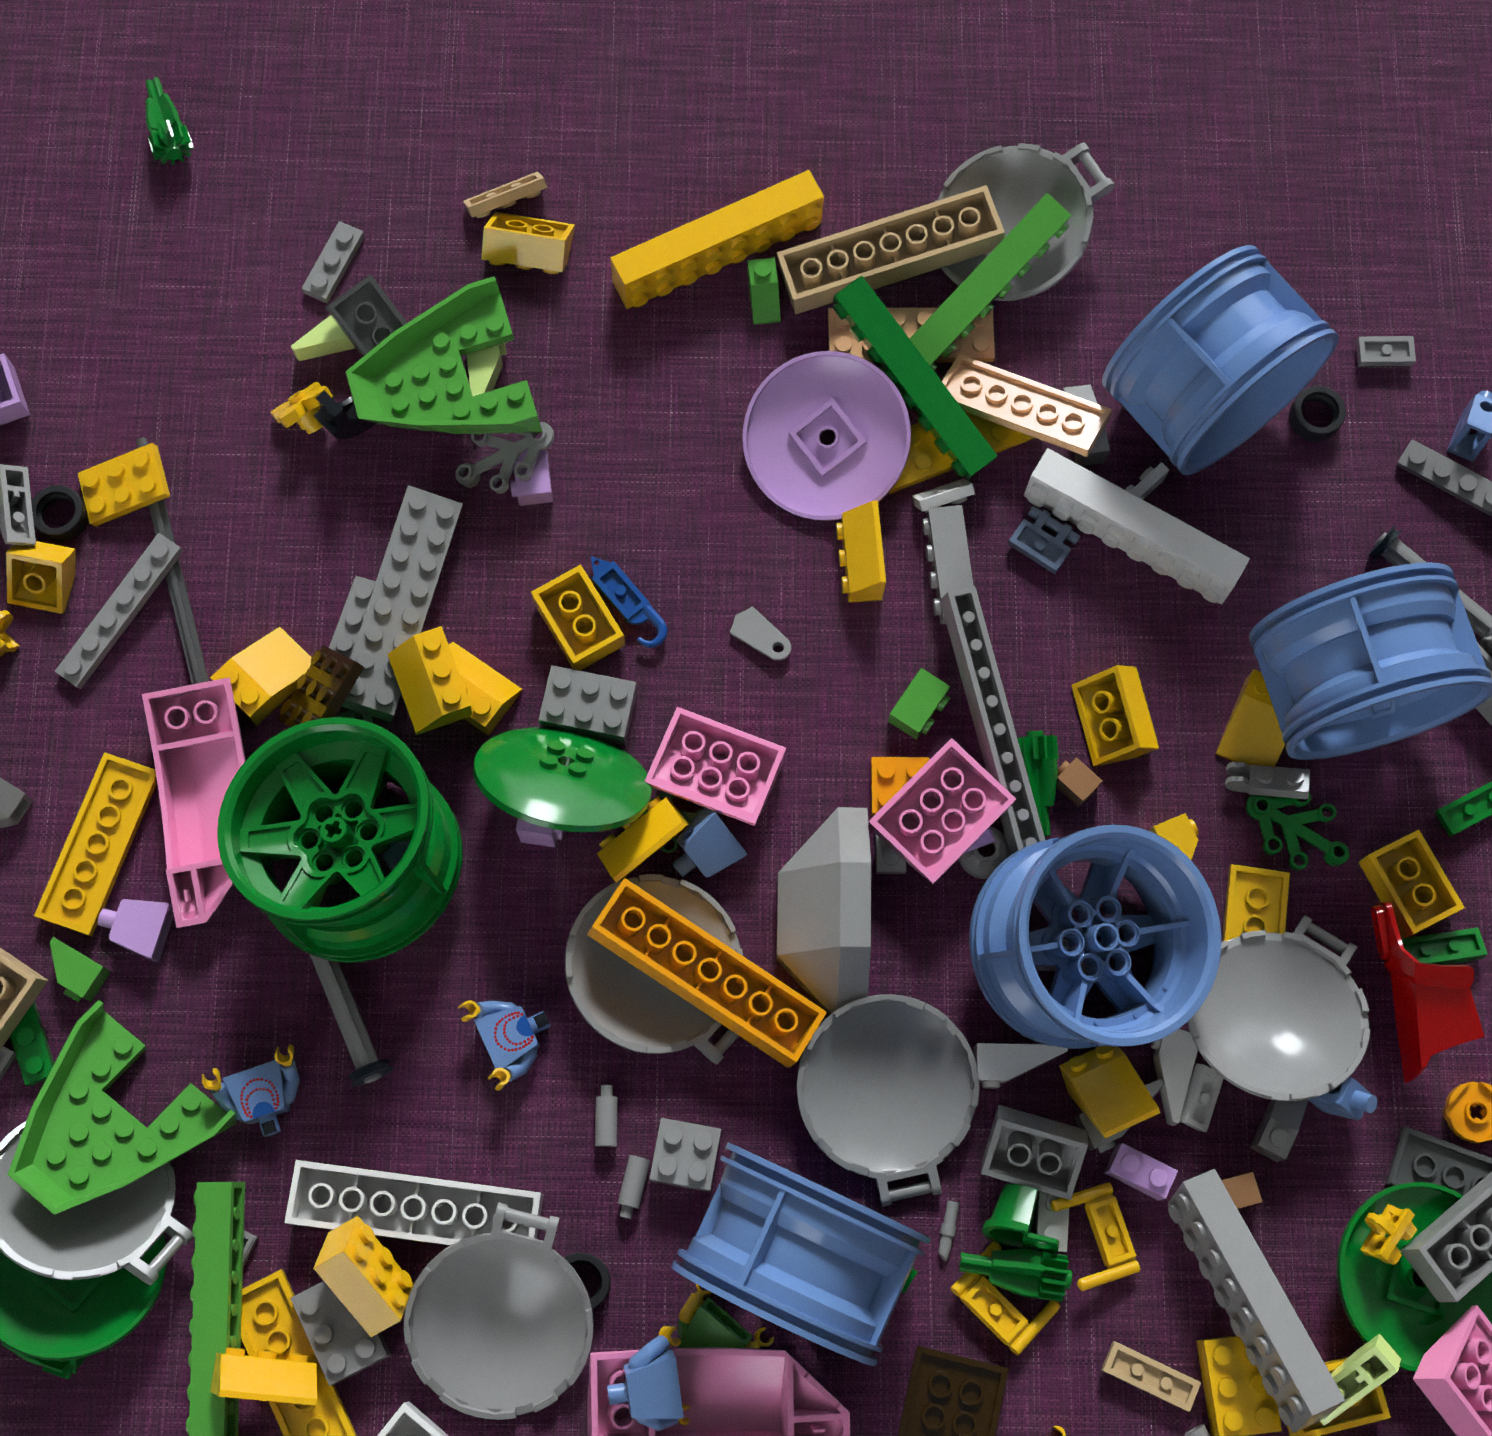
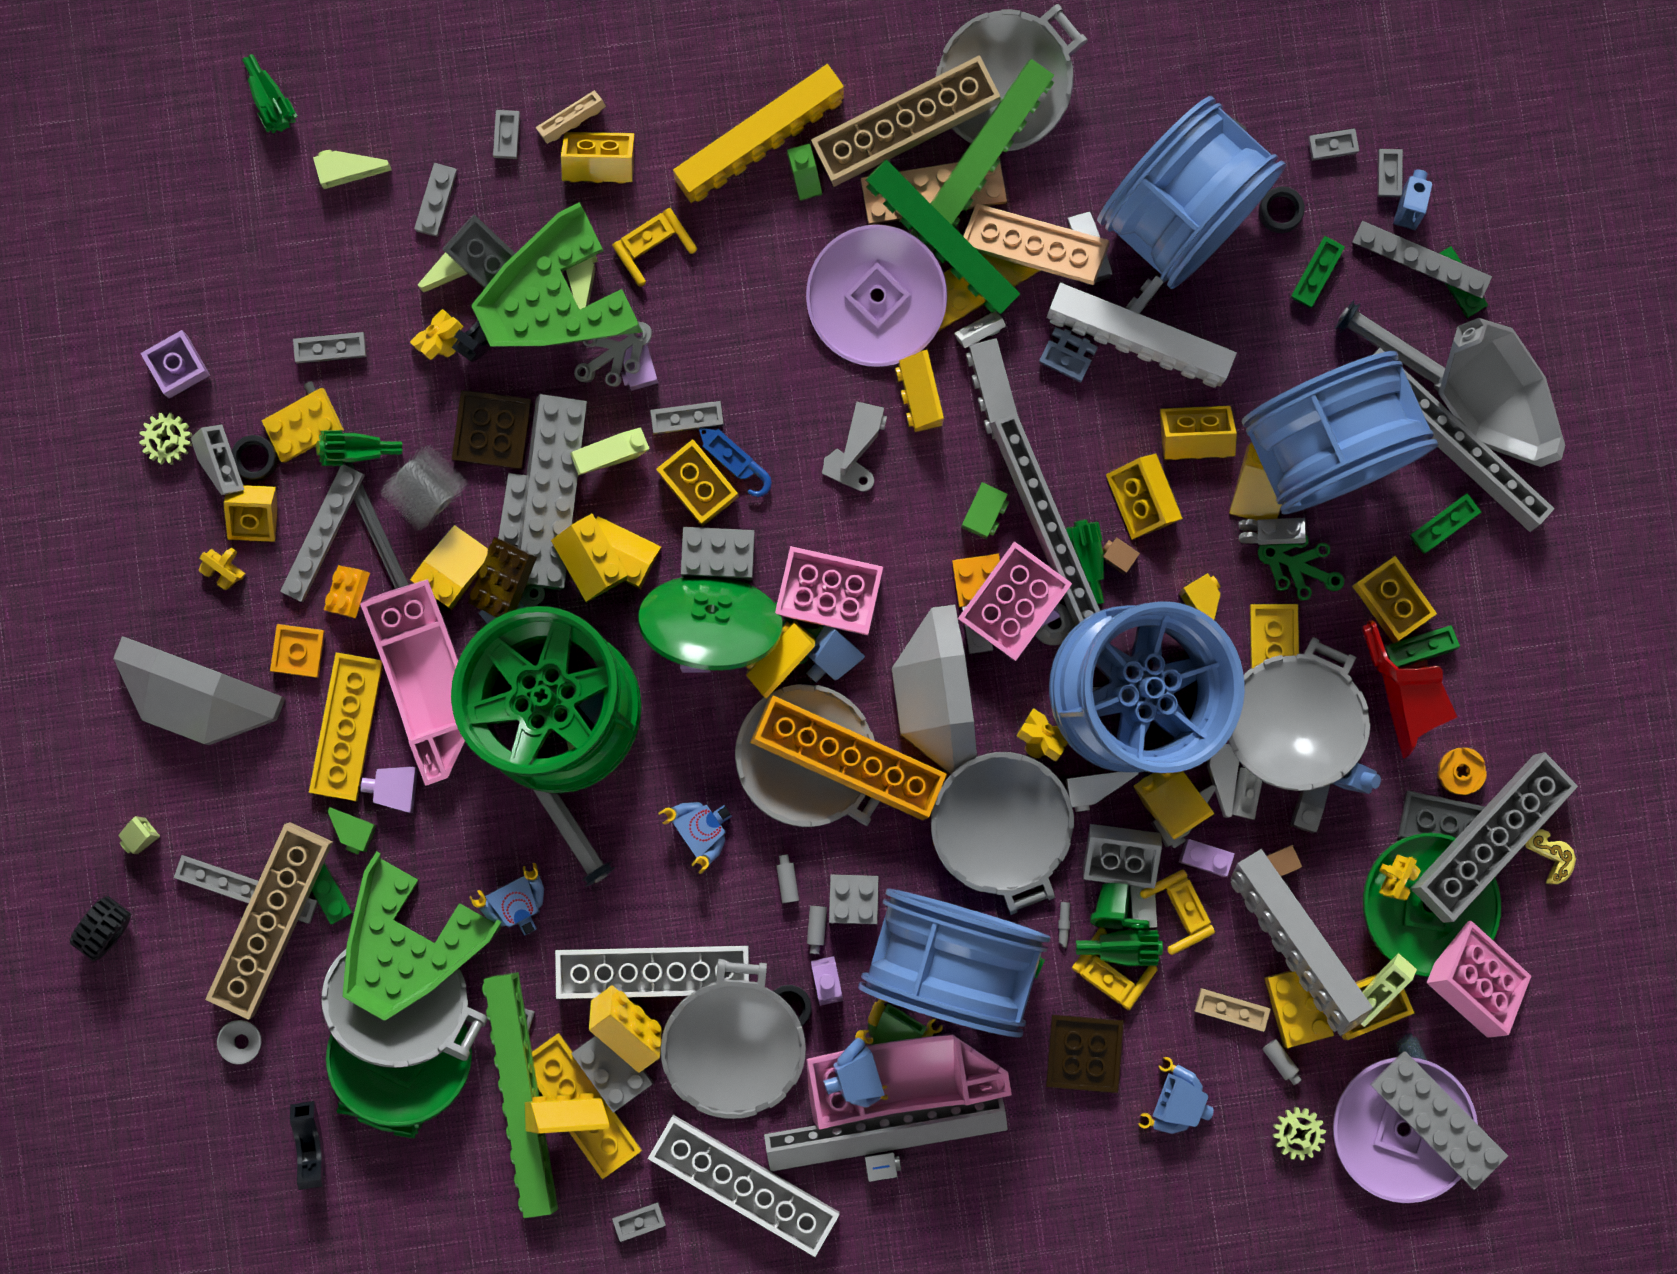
camera: 10 degrees left, 10 degrees up
none -> light orange plate [270,624,325,678]
none -> light grey plate [293,332,367,364]
none -> yellowish green slope [313,150,391,189]
none -> green piece [316,430,403,466]
none -> light orange plate [324,565,370,618]
none -> light grey piece [382,445,466,530]
none -> dark brown plate [451,390,532,470]
none -> light grey plate [493,110,520,159]
none -> yellowish green slope [570,427,649,475]
none -> yellow plate [612,208,697,287]
none -> light grey plate [650,401,724,435]
none -> lavender torso [811,956,843,1006]
none -> light grey slope [840,402,887,475]
none -> yellow plant [1017,709,1068,761]
none -> yellow slope [1160,406,1237,460]
none -> green plate [1290,236,1345,309]
none -> light grey plate [1377,149,1403,197]

